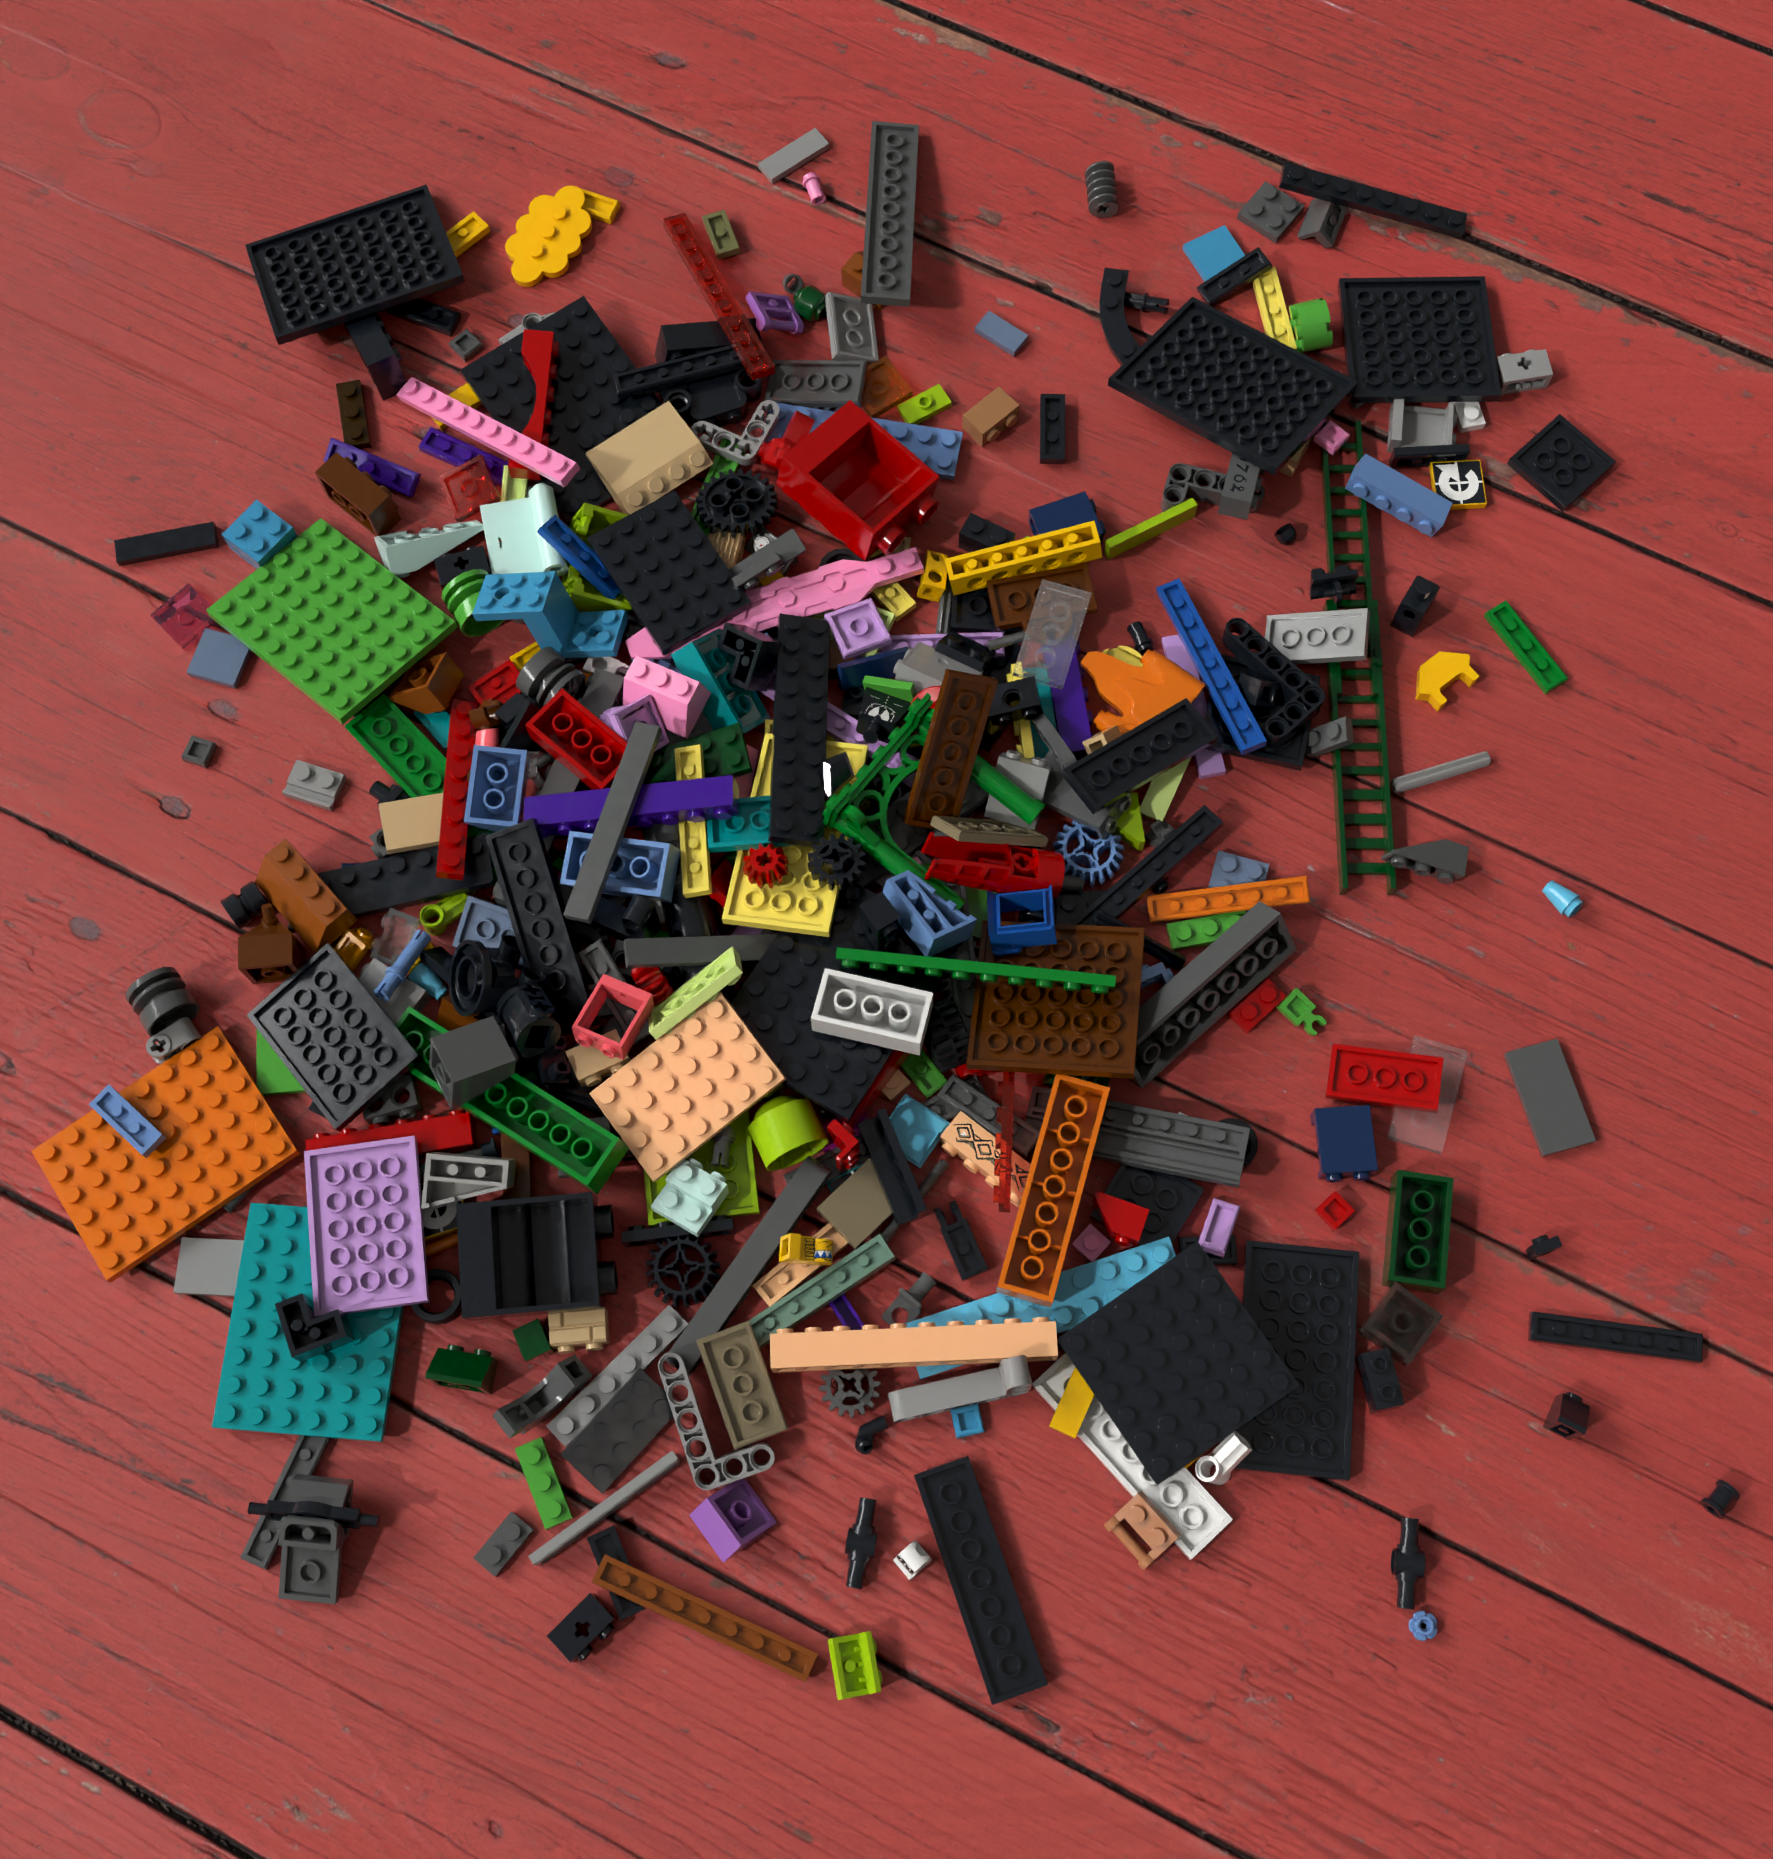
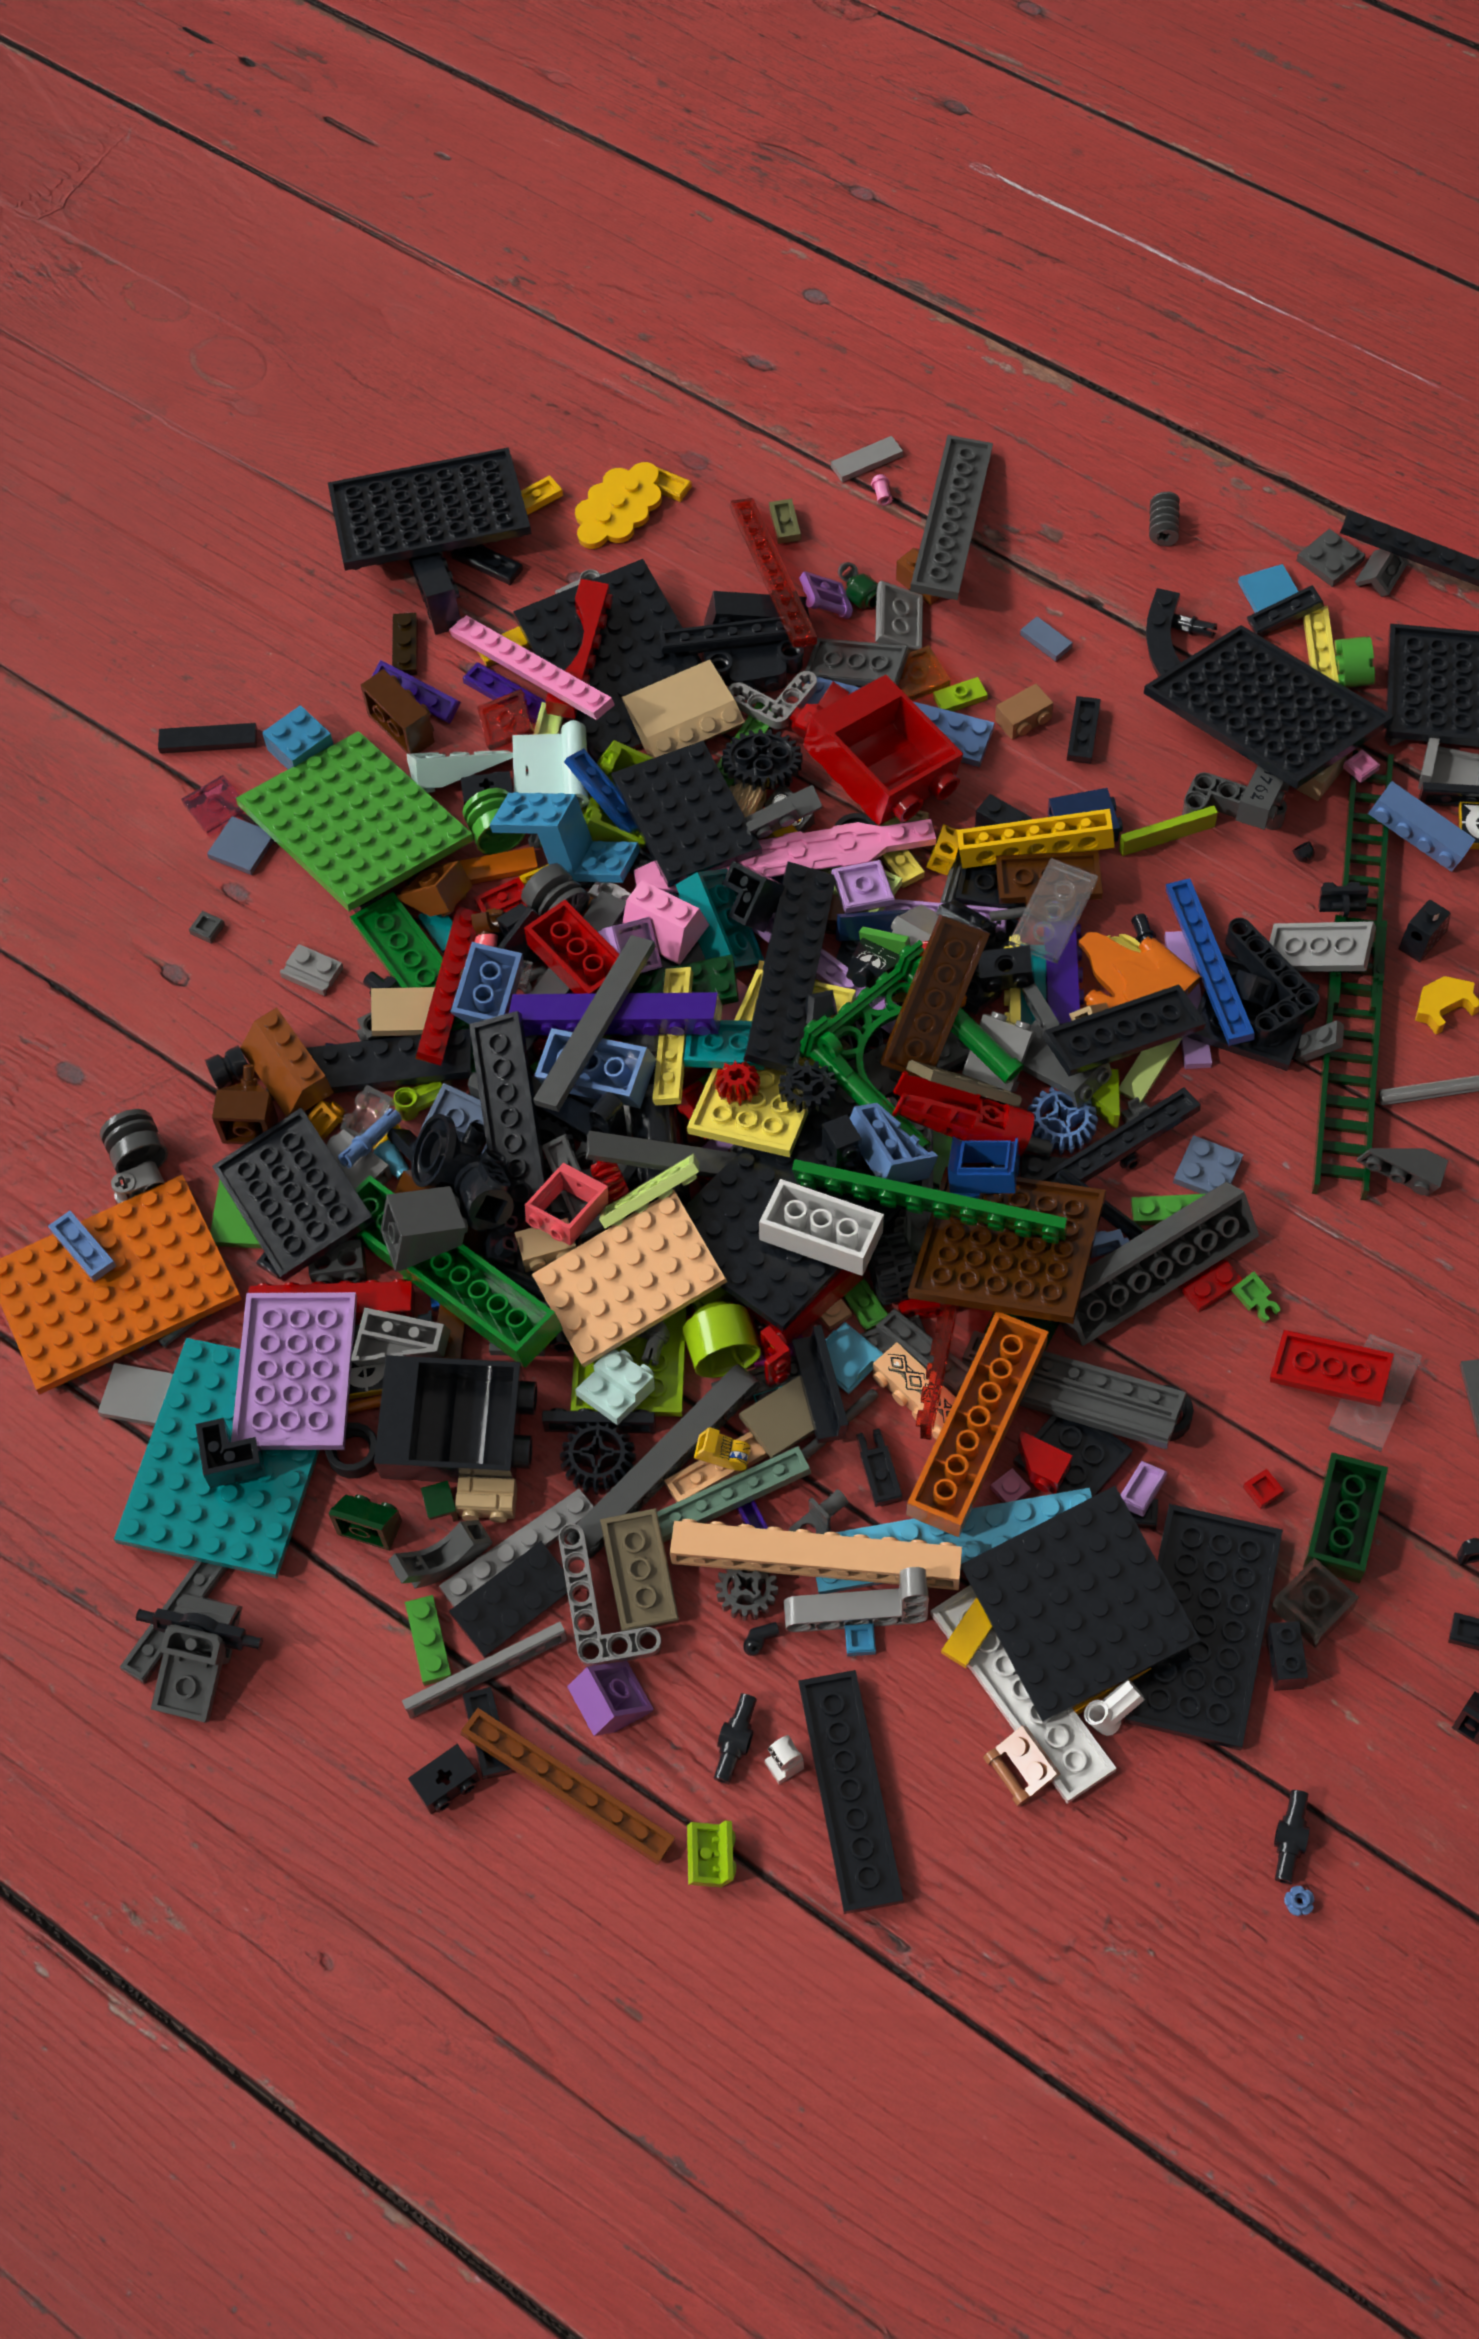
camera: 10 degrees right, 10 degrees down
dark grey tile [449,329,484,363] -> none
dark grey plate [474,1511,535,1577] -> none
orange tile [1146,876,1310,922] -> none
dark blue panel [1310,1105,1378,1183] -> none
none -> orange tile [460,846,538,884]

